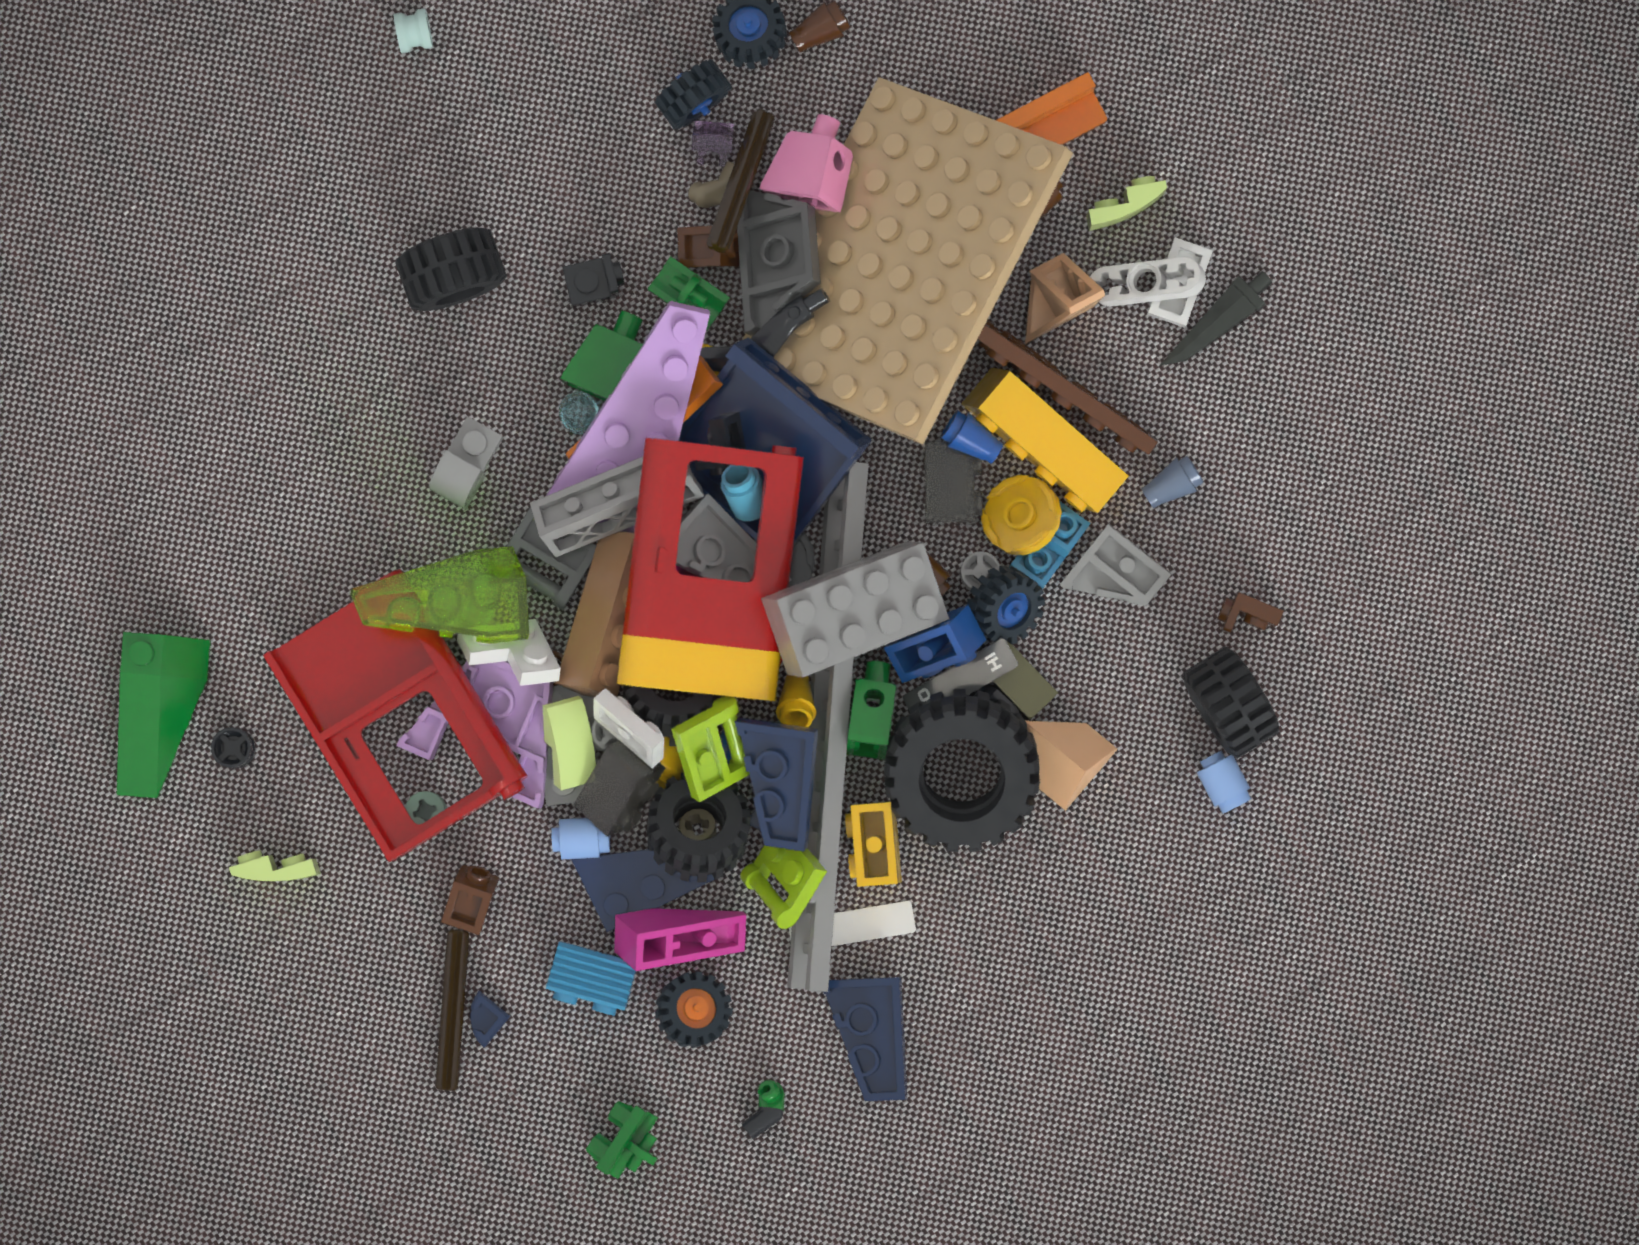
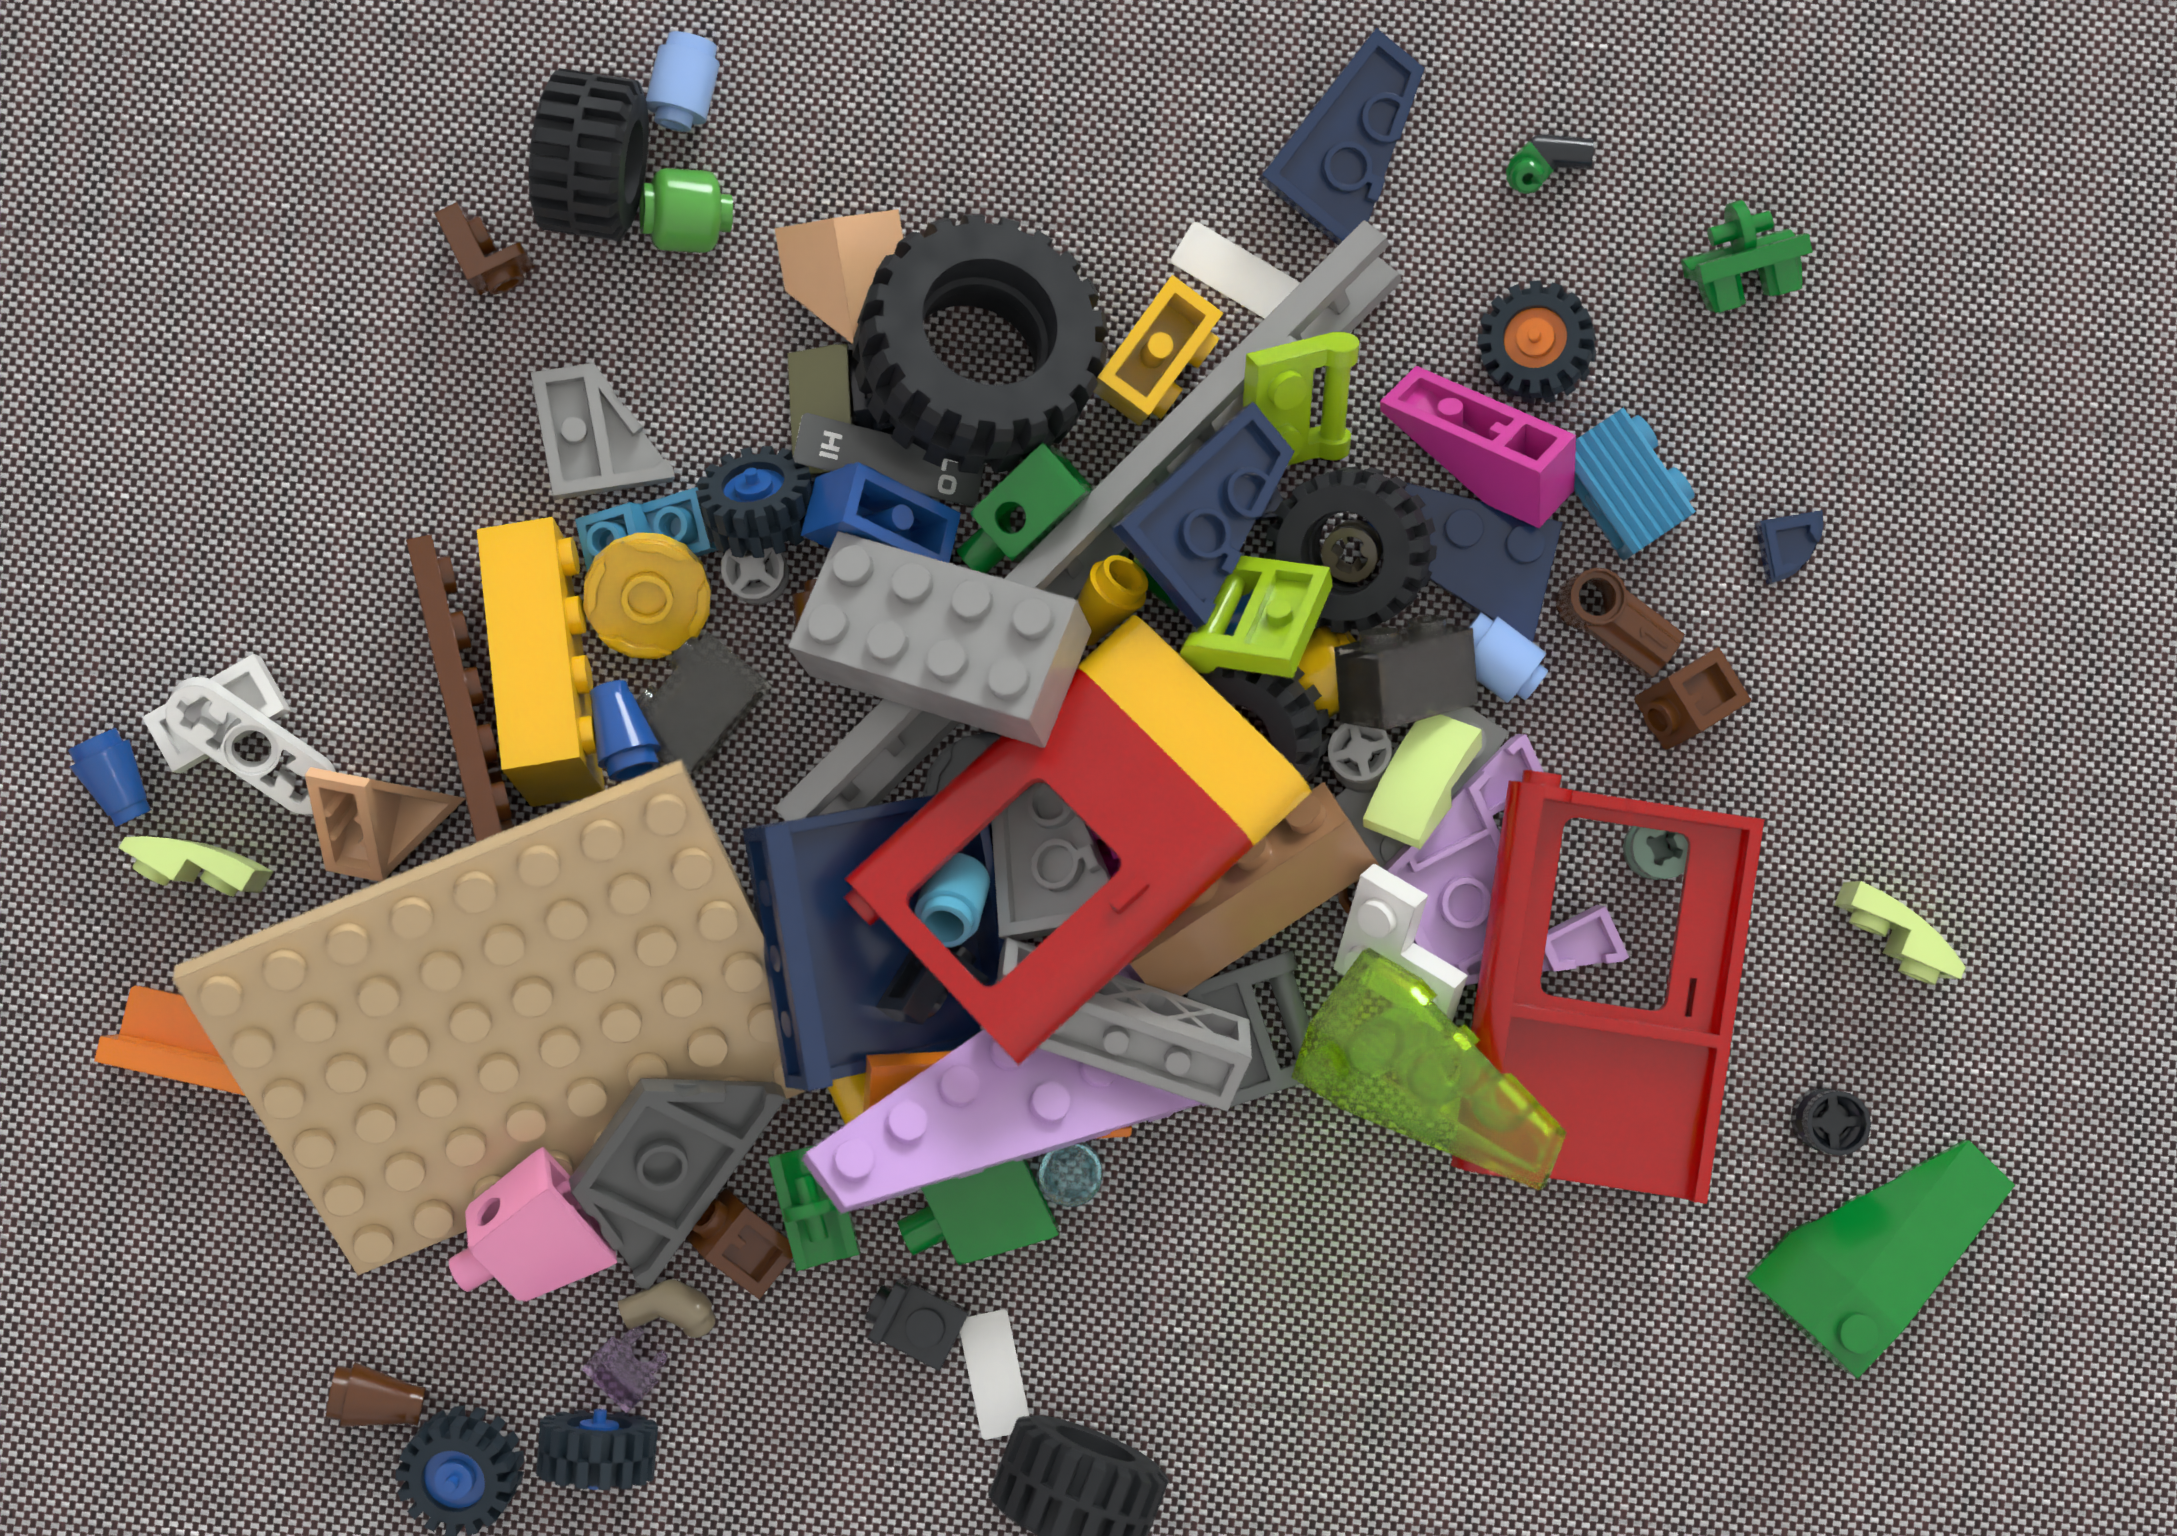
camera: 140 degrees left, 0 degrees up
light grey brick [429,416,504,510] -> none
dark brown axle [435,929,470,1091] -> none
white plate [594,688,664,768] -> none
black piece [700,288,830,372] -> none
dark brown axle [707,109,775,253] -> none
sand blue cone [1141,455,1204,509] -> none
pearl dark grey bar [1159,271,1273,366] -> none
none -> blue cone [68,728,152,827]
none -> bright green head [639,168,733,253]
none -> white sticker [960,1309,1029,1440]
none -> reddish brown piece [1556,568,1685,679]

